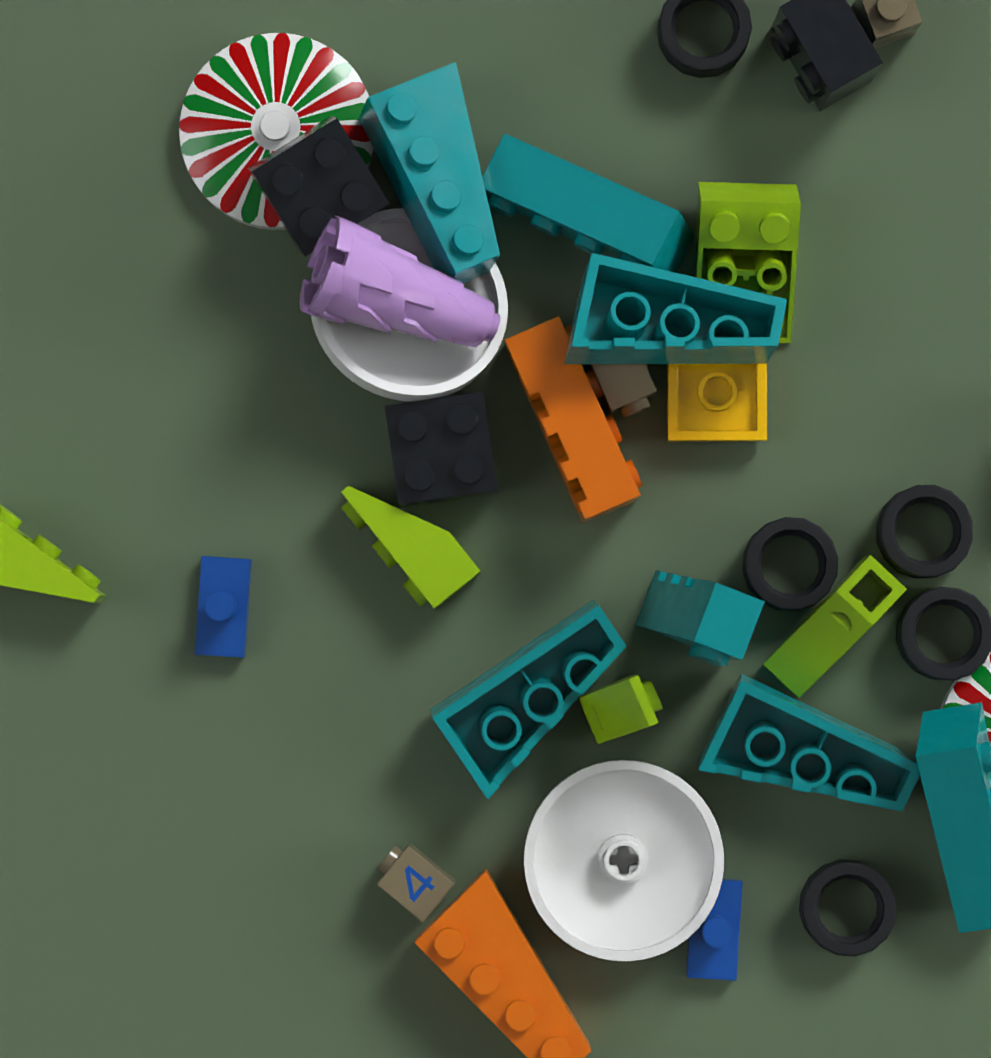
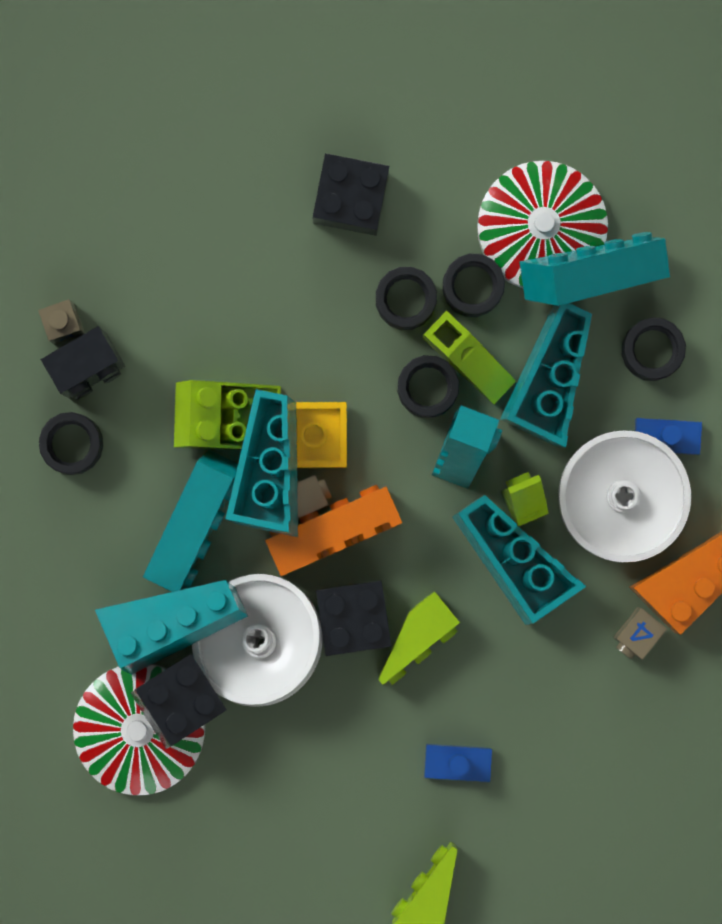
camera: 95 degrees left, 0 degrees up
lavender cone [299,216,500,348] -> none

